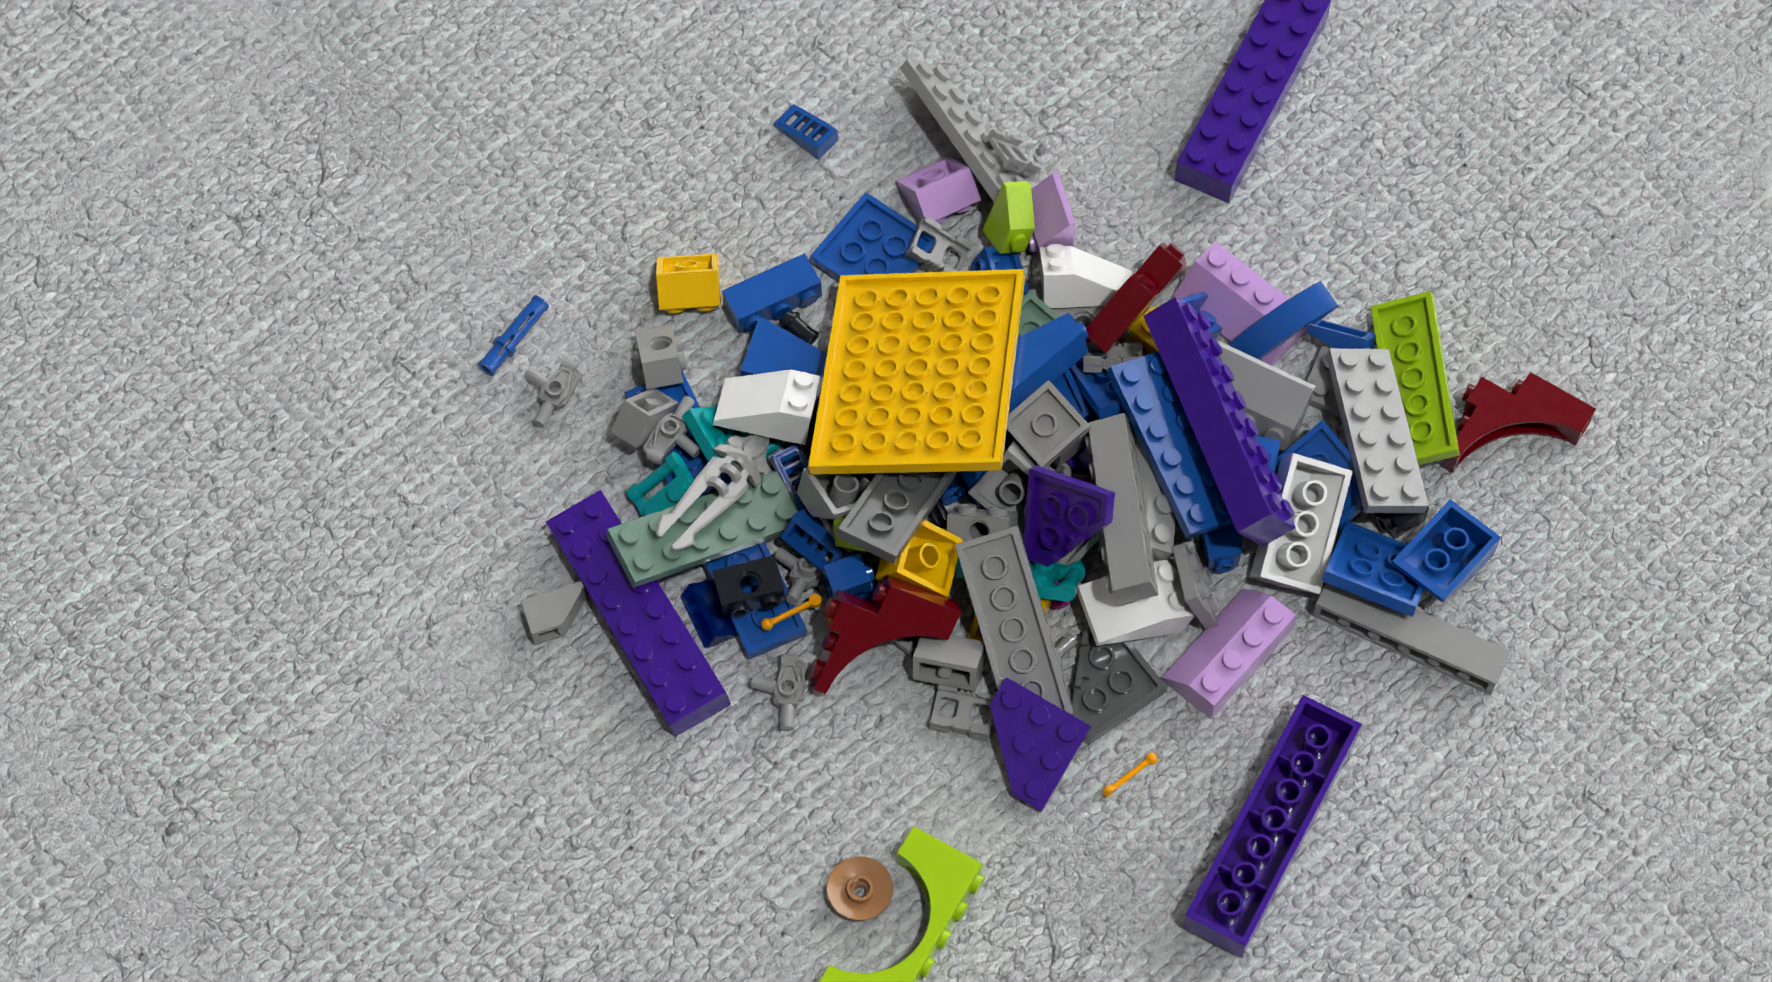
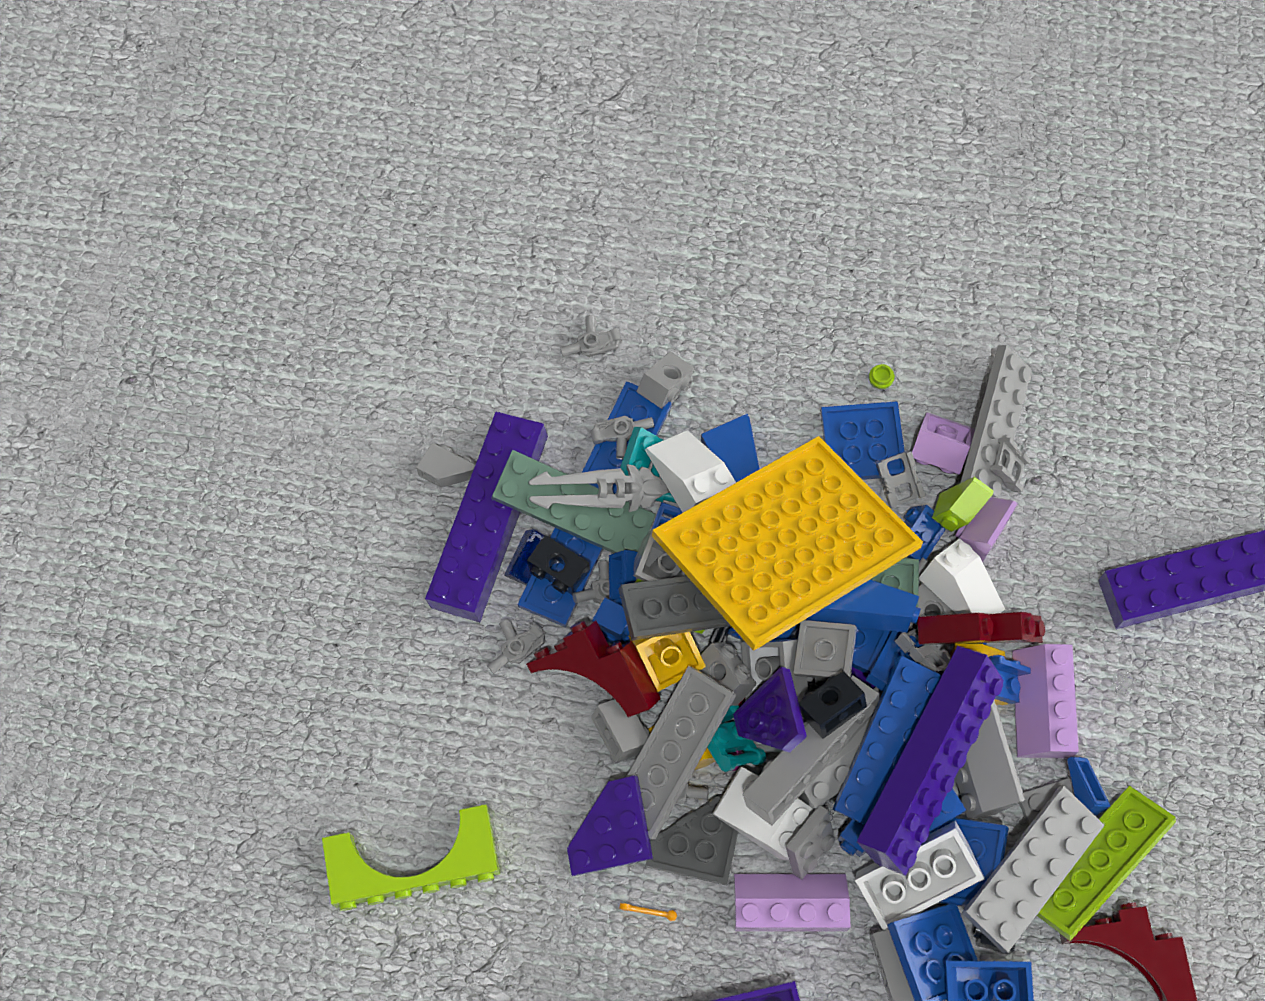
camera: 50 degrees right, 5 degrees up
blue pin [478,295,549,376] -> none
light grey slope [610,388,679,448] -> none
teal plate [626,452,703,517] -> none
yellow slope [656,253,721,313] -> none
blue brick [722,253,822,334] -> none
light orange hinge [761,594,822,631] -> none
blue slope [774,104,838,160] -> none
black pin [779,310,819,345] -> none
medium nougat dish [827,856,893,921] -> none
light grey piece [930,684,995,742] -> none
blue slope [1229,281,1339,361] -> none
none -> black brick [799,671,867,739]
none -> lime plate [869,364,895,389]

